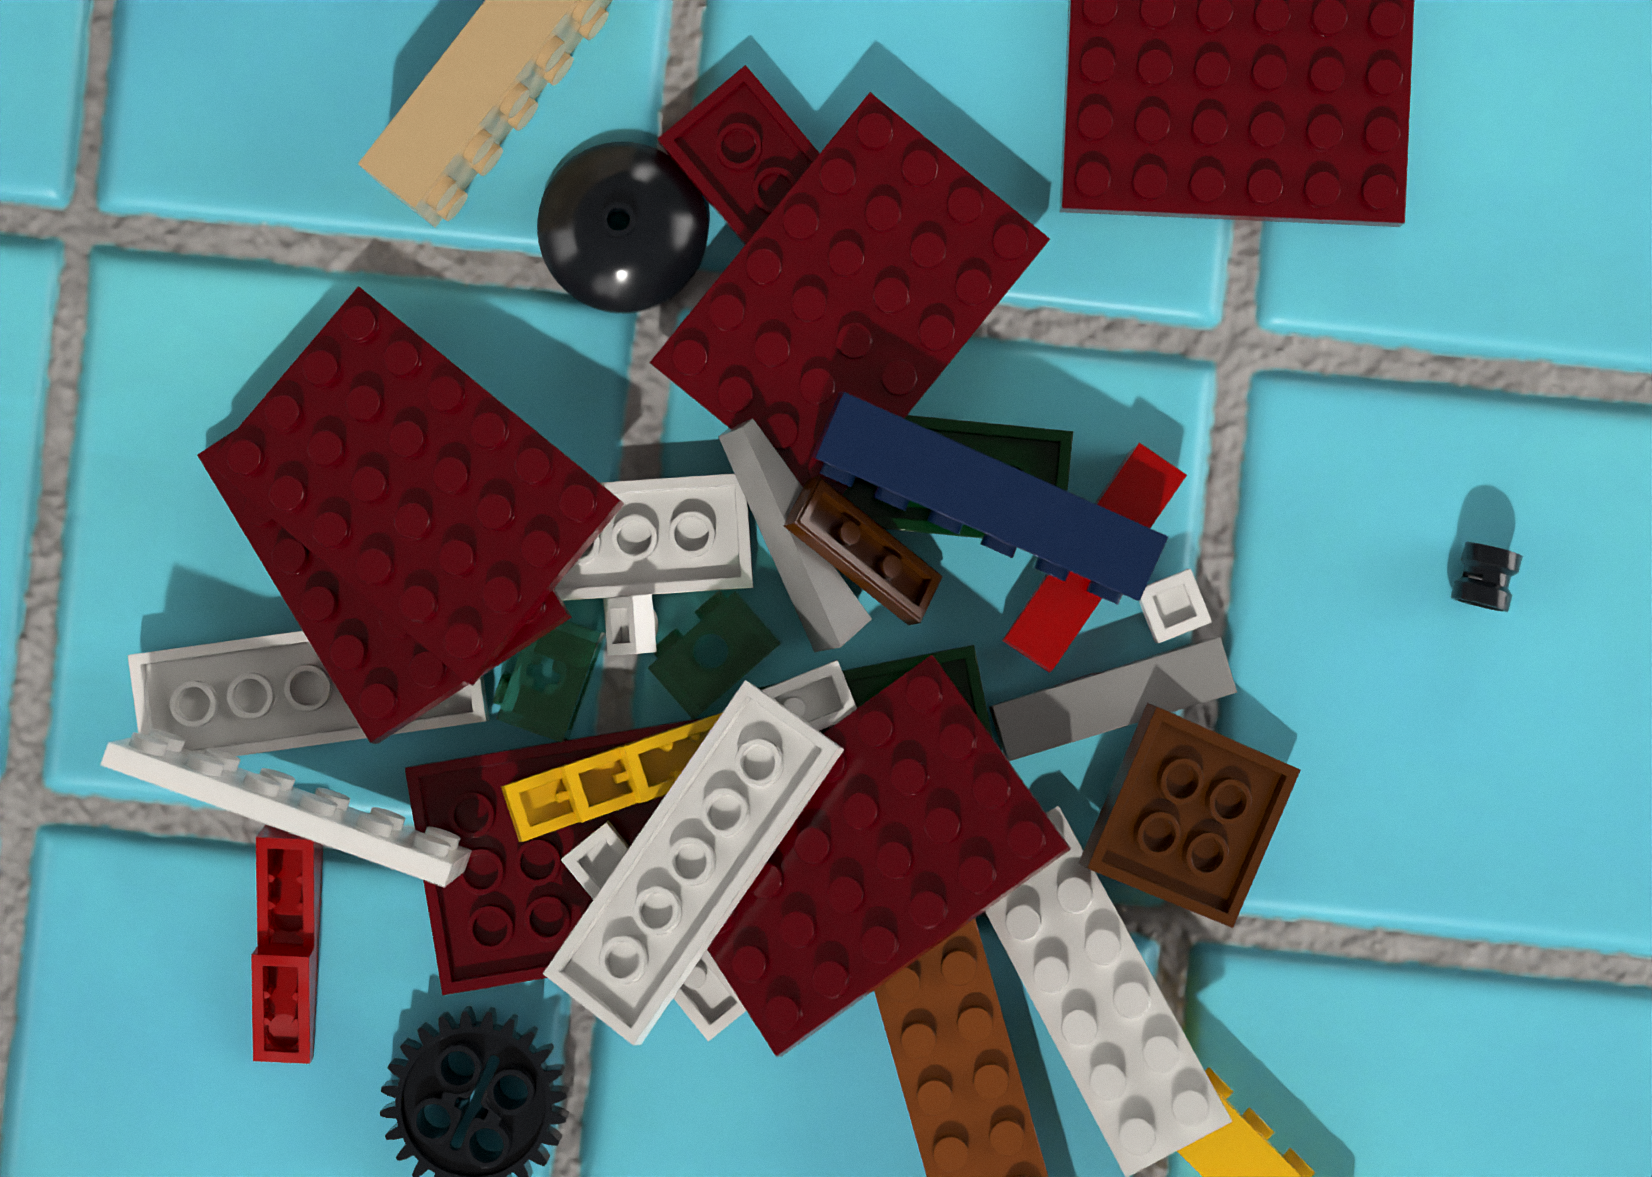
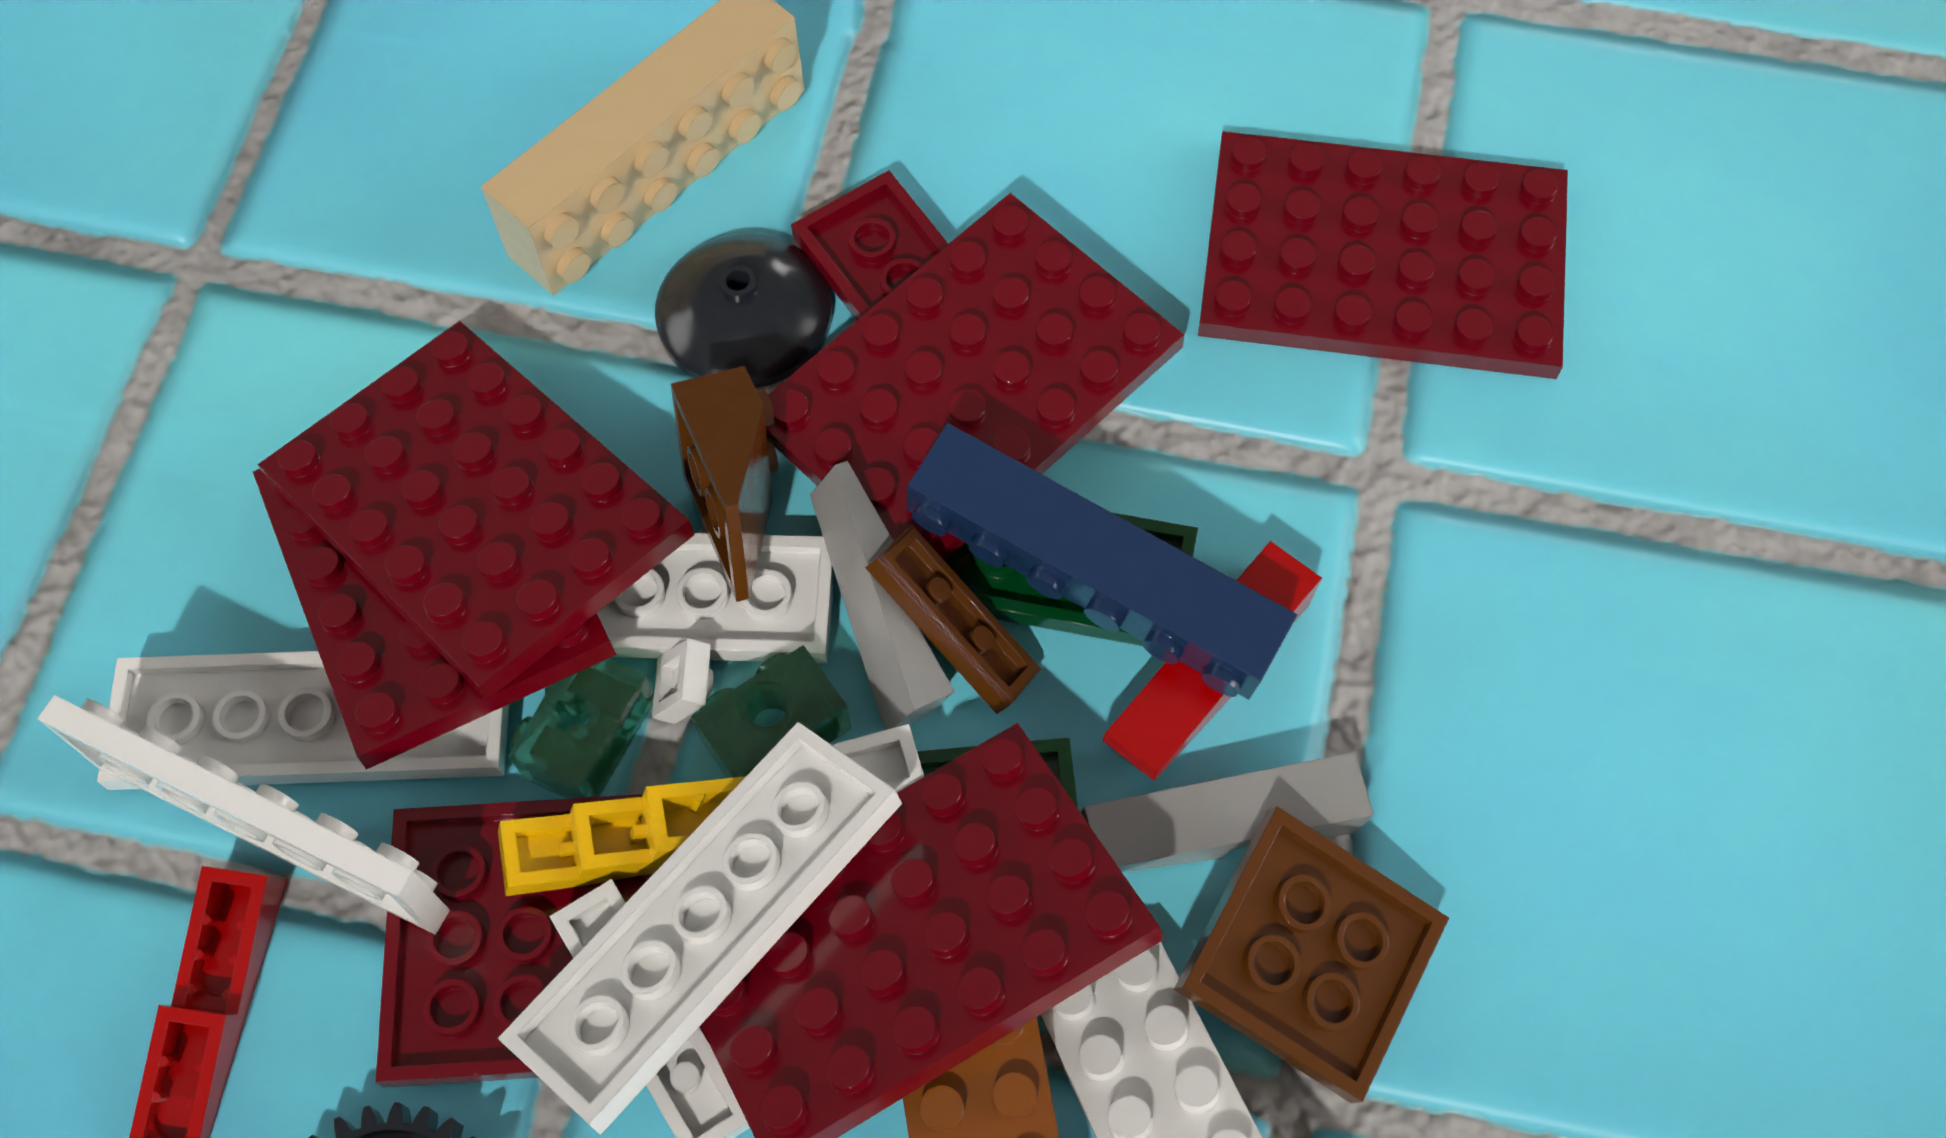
camera: 10 degrees right, 25 degrees down
white plate [1139,569,1212,643] -> none
black wheel [1450,542,1523,612] -> none
none -> reddish brown slope [670,366,779,602]

